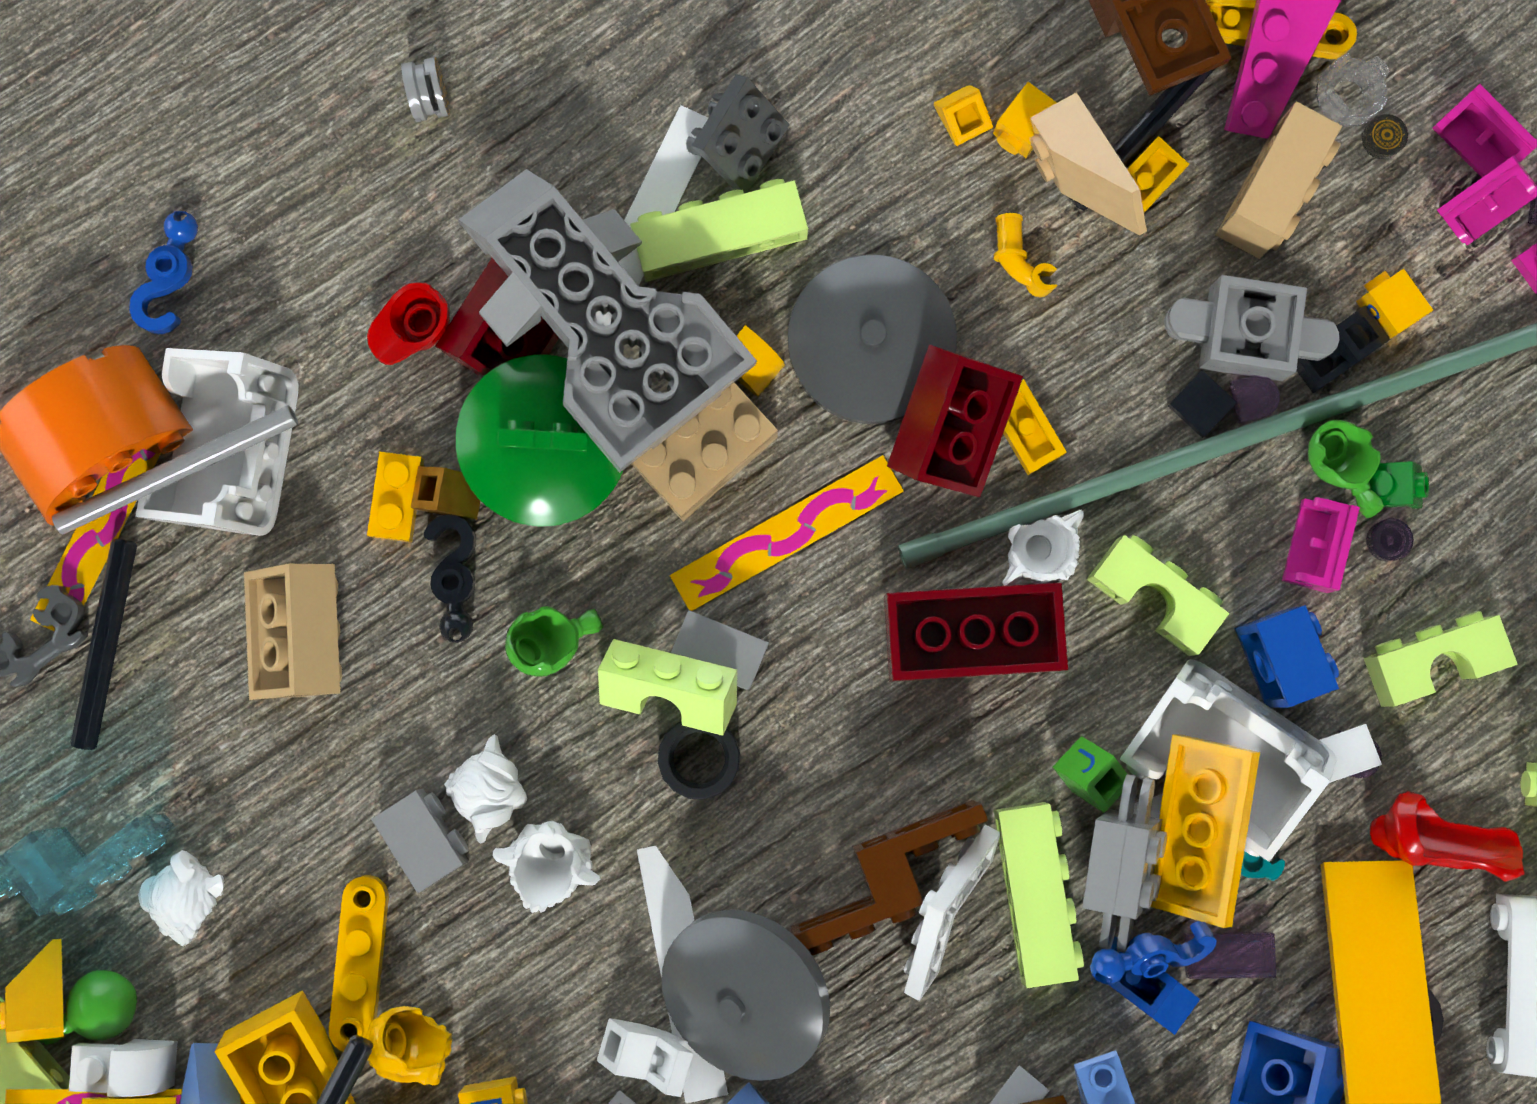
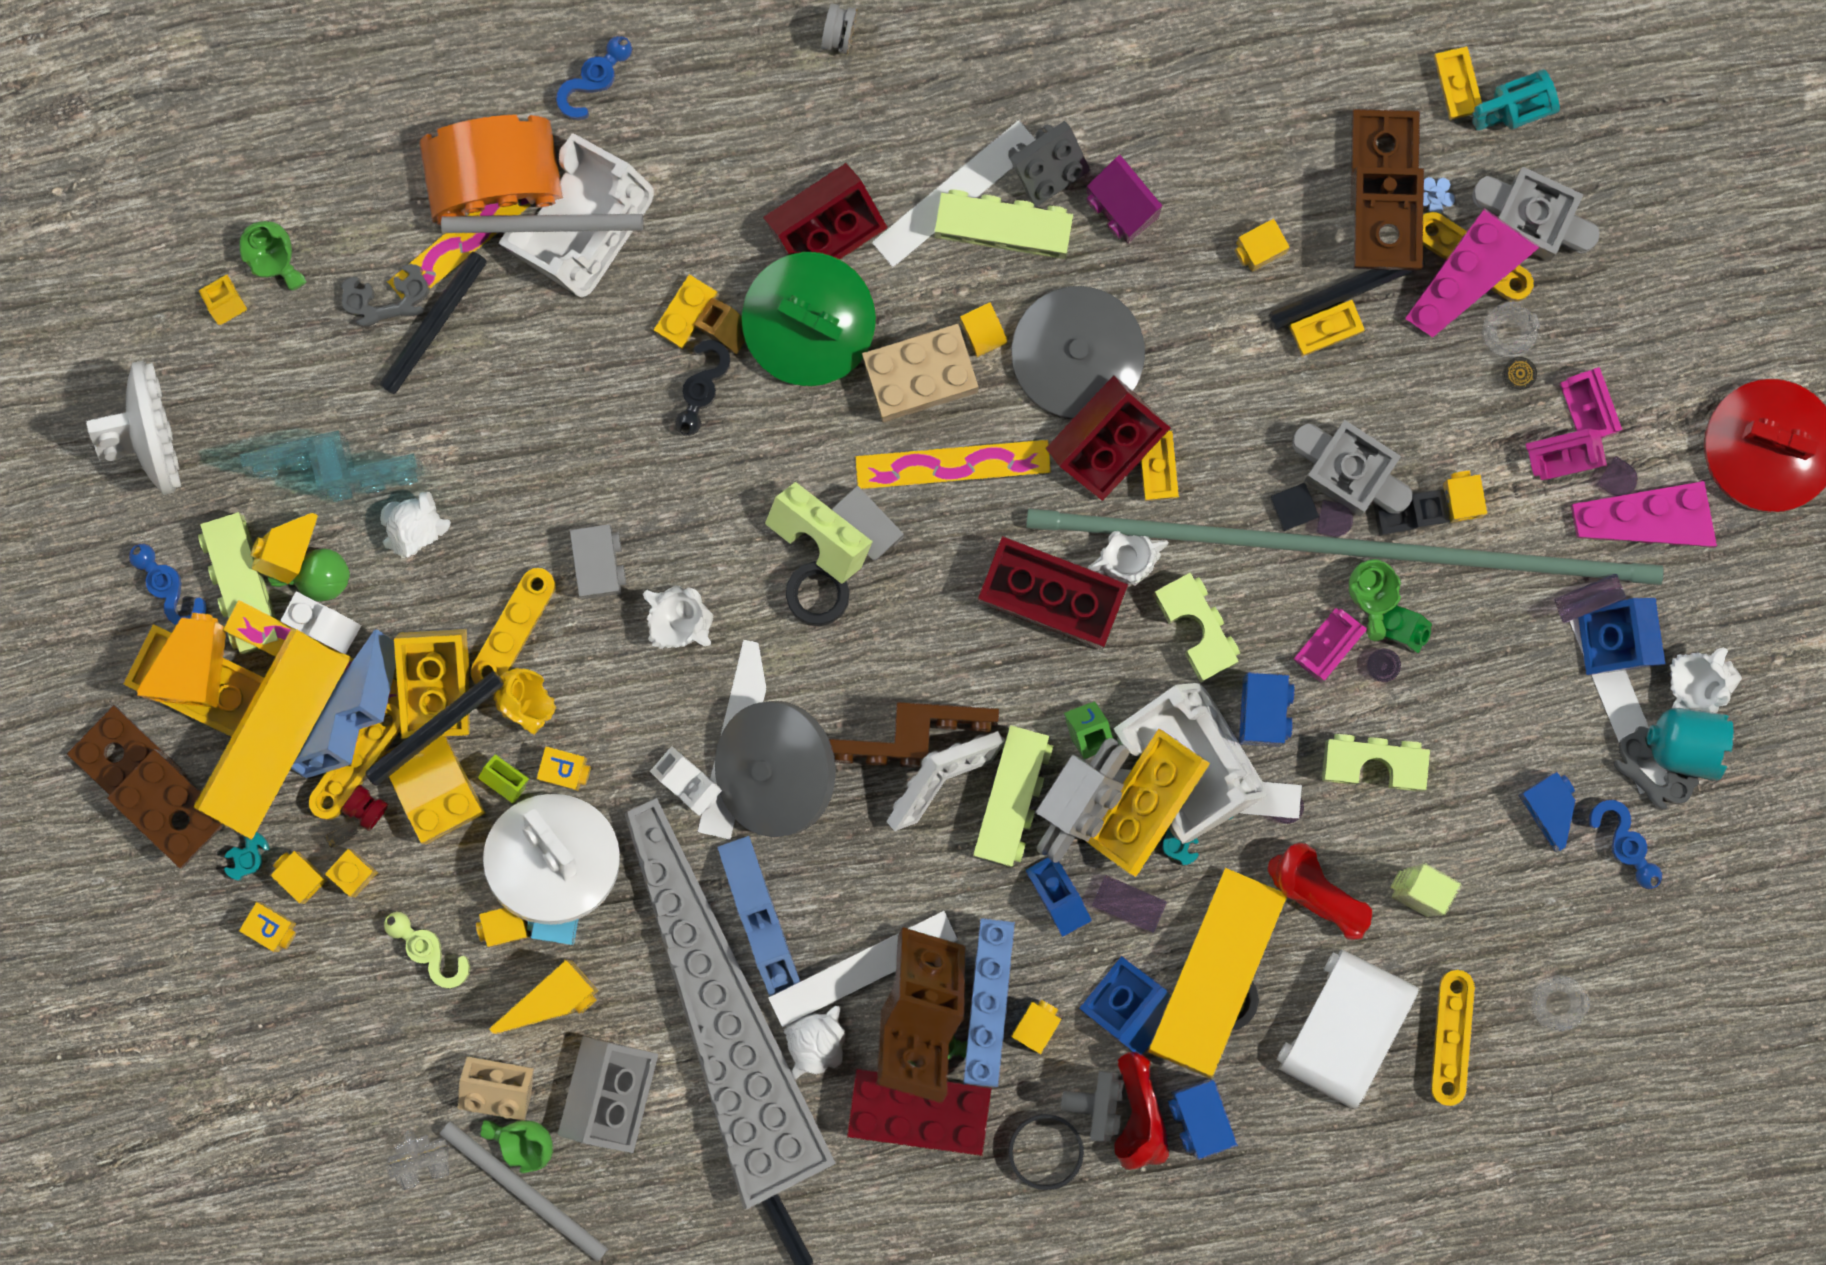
camera: 25 degrees right, 0 degrees up
tan slope [244,563,342,700] -> none
red piece [367,282,450,365] -> none
white hair [444,734,527,844] -> none
light grey piece [458,169,757,473] -> none
bright green hair [505,606,604,677] -> none
yellow slope [934,85,993,146] -> none
yellow piece [993,213,1058,297] -> none
tan slope [1029,92,1147,236] -> none
blue piece [1090,921,1217,984] -> none
tan brick [1215,101,1342,259] -> none
none -> magenta slope [1086,155,1162,243]

